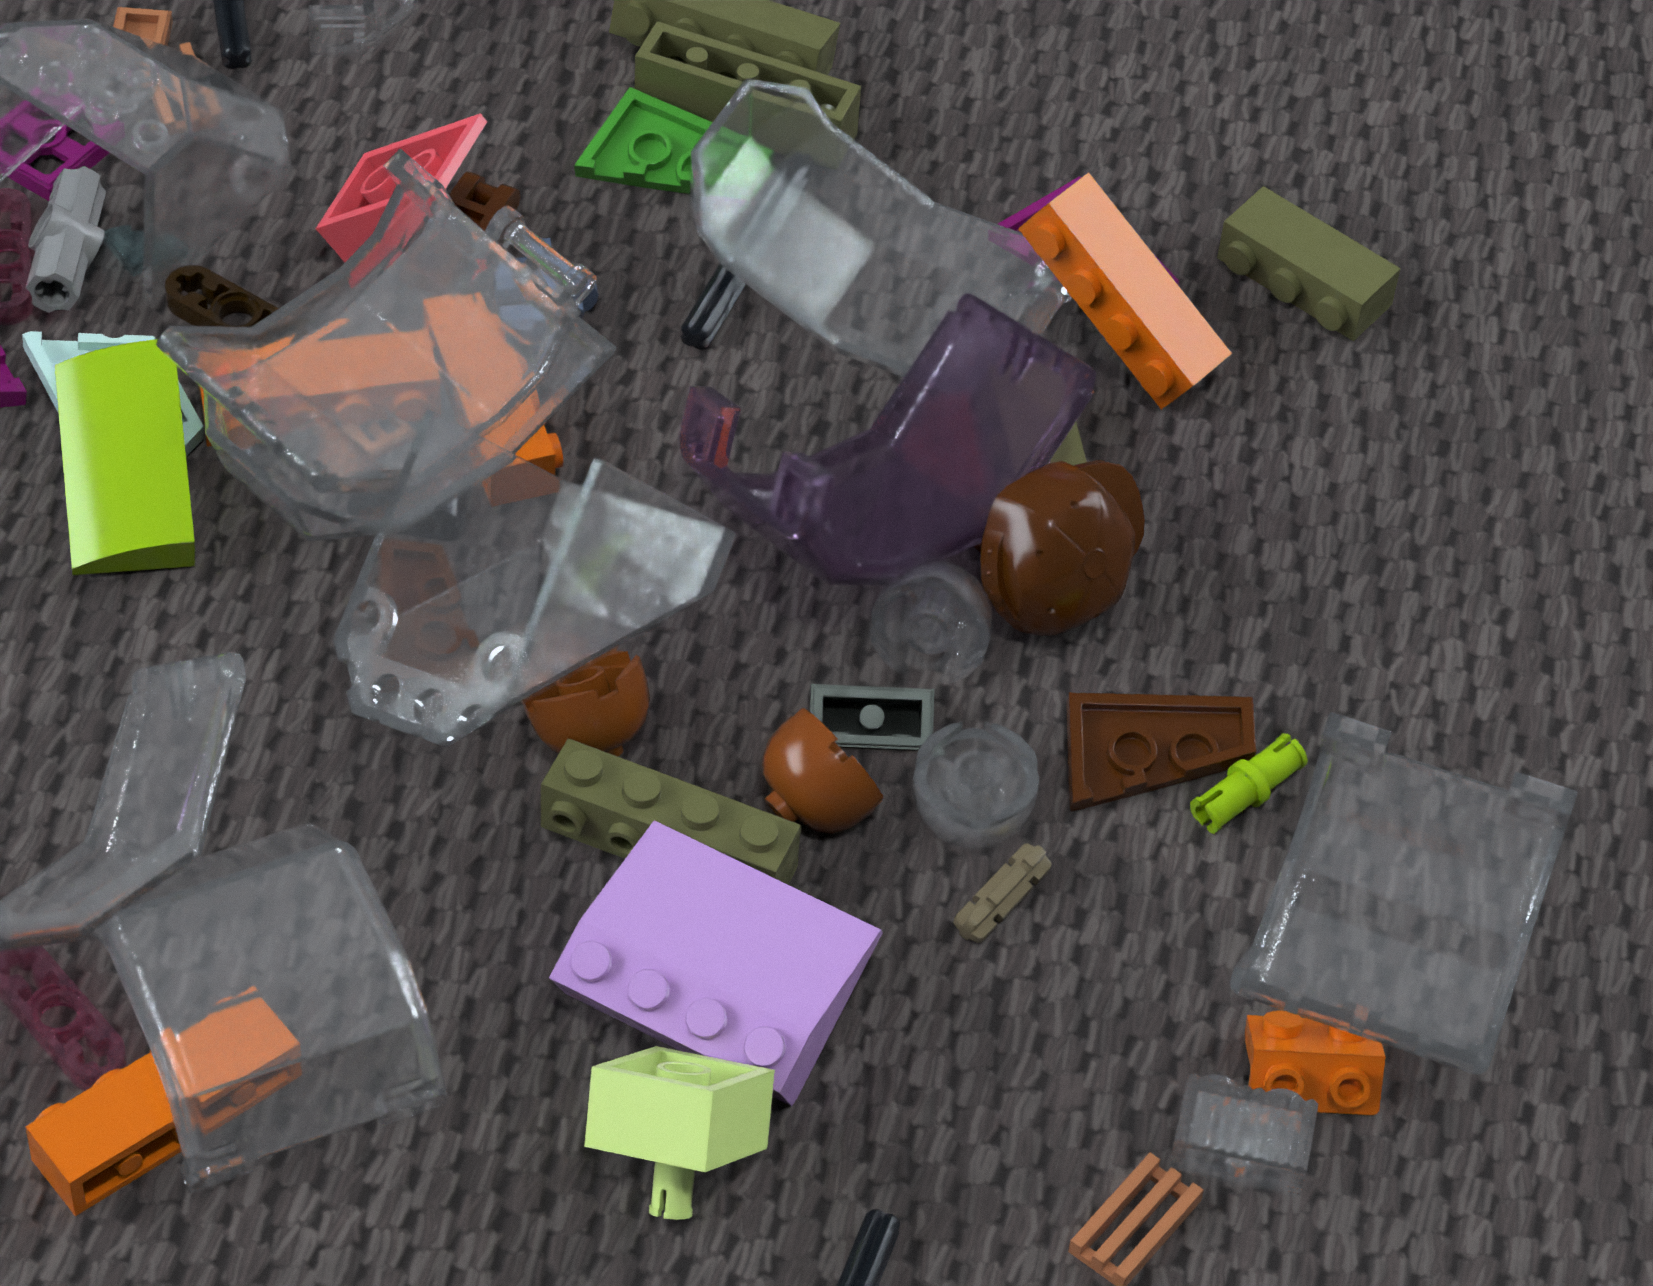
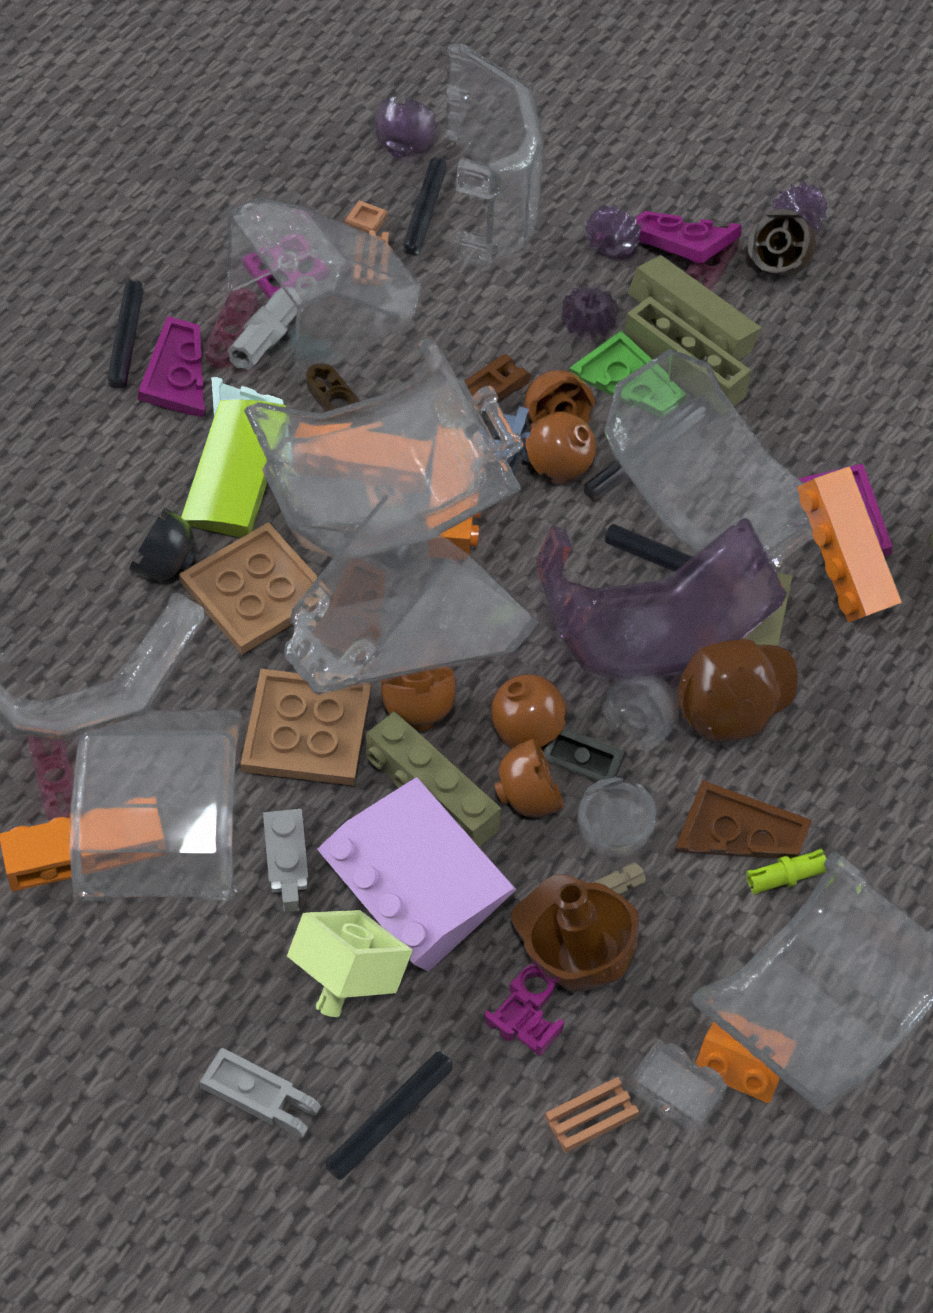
camera: 25 degrees right, 5 degrees up
coral slope [316,113,487,276] -> none
none -> black cylinder [129,507,197,581]
none -> medium nougat plate [179,522,332,655]
none -> medium nougat plate [240,669,372,786]
none -> light grey hinge [263,809,309,912]
none -> magenta piece [485,964,564,1056]
none -> dark orange cylinder [491,674,568,748]
none -> reddish brown piece [511,874,639,992]
none -> dark orange cylinder [524,370,595,425]
none -> dark orange cylinder [525,412,596,484]
none -> clear purple gear [561,284,618,341]
none -> black axle [605,524,739,594]

